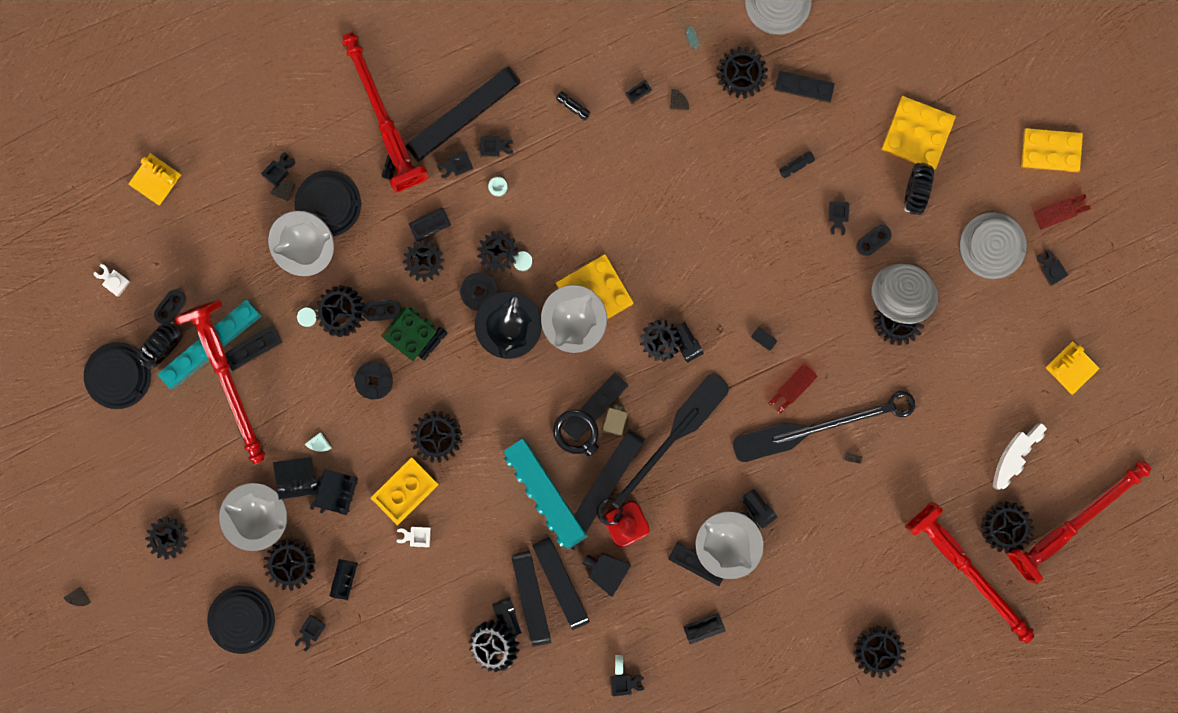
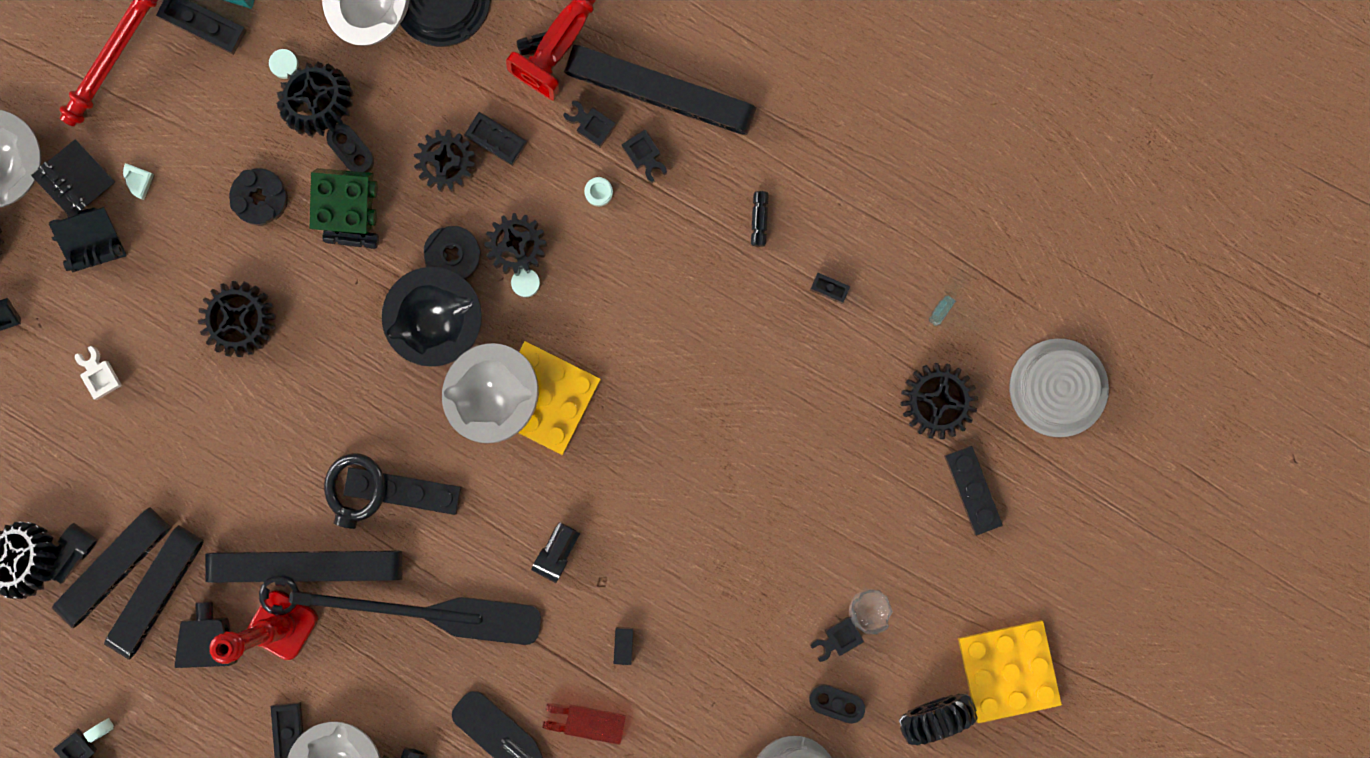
camera: 55 degrees right, 0 degrees up
yellow plate [371,457,439,525] -> none
teal brick [503,438,588,549] -> none
dark tan brick [603,405,628,436] -> none
black gear [640,319,682,362] -> none
clear smoke tile [670,89,689,111] -> none
black axle [779,151,815,178] -> none
none -> clear hair [849,588,893,635]

